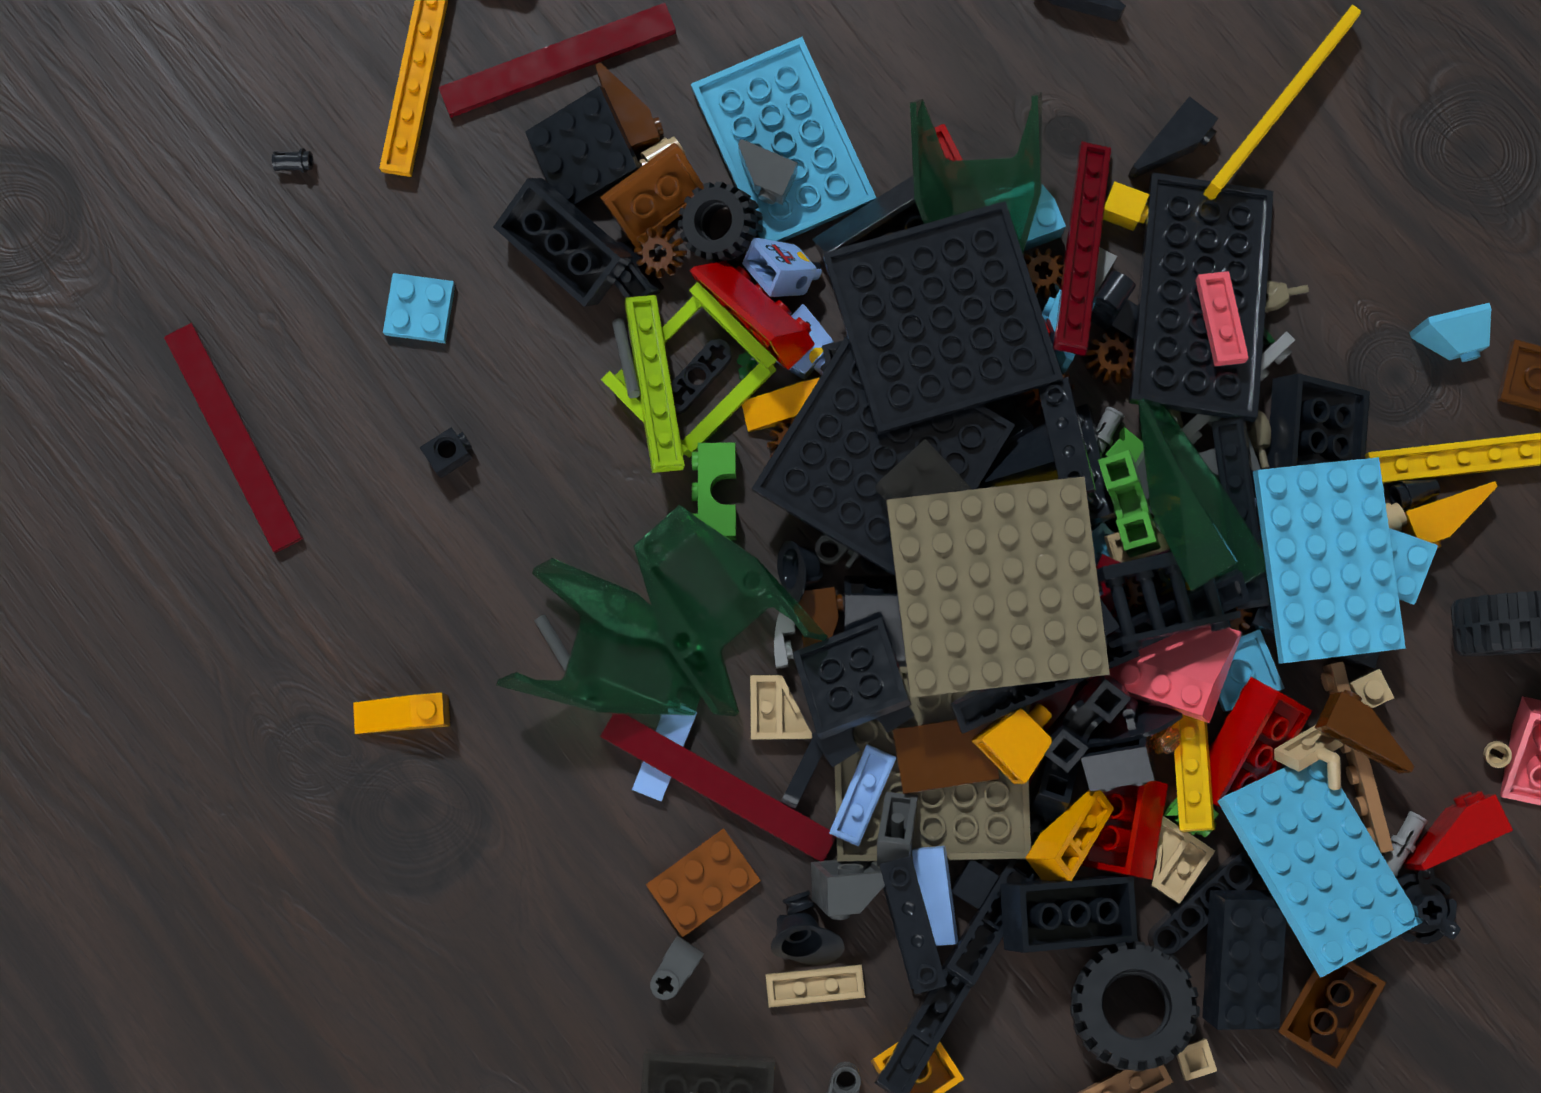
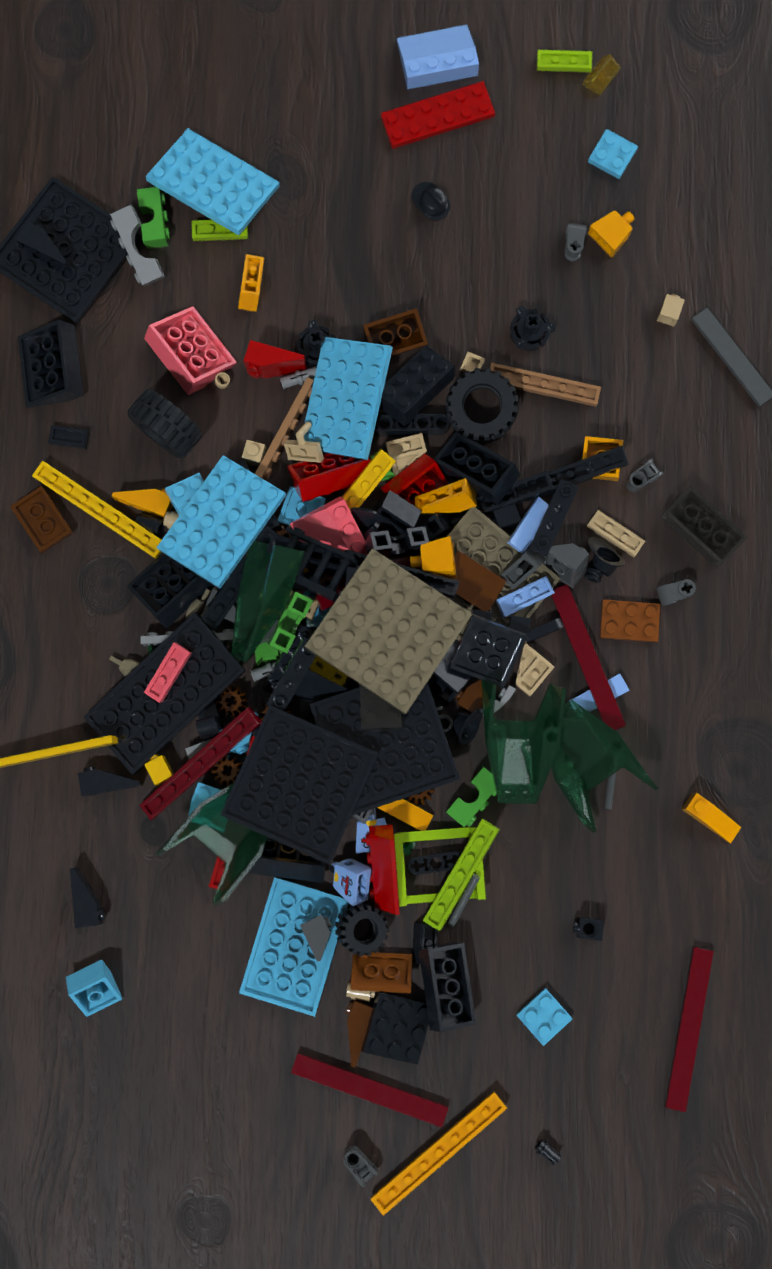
camera: 140 degrees left, 0 degrees up
reddish brown gear [634,224,687,278] -> none
clear orange plate [1150,726,1181,754] -> none
reddish brown slope [1315,690,1415,774] -> none
medium azure slope [1409,303,1491,362] -> none

